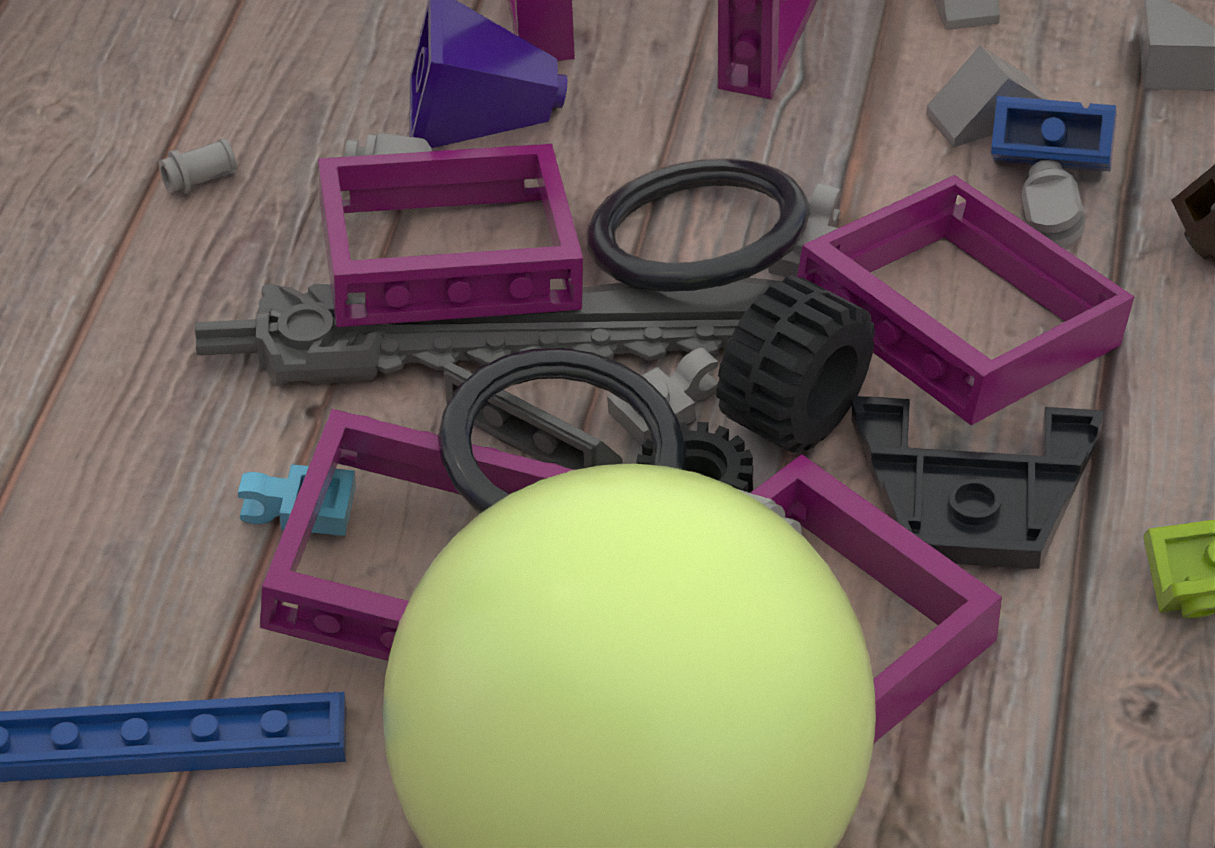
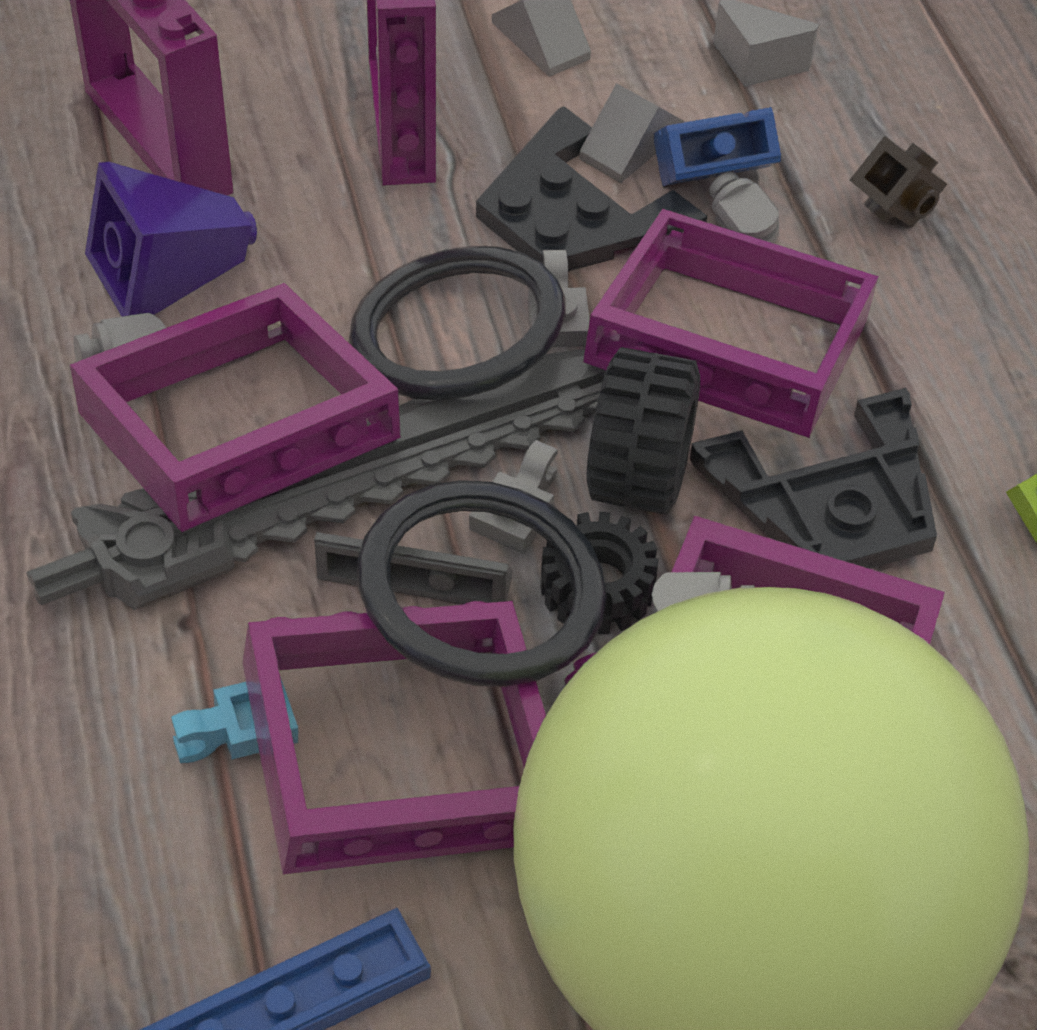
camera: 30 degrees left, 5 degrees up
none -> black wing [476,106,707,272]

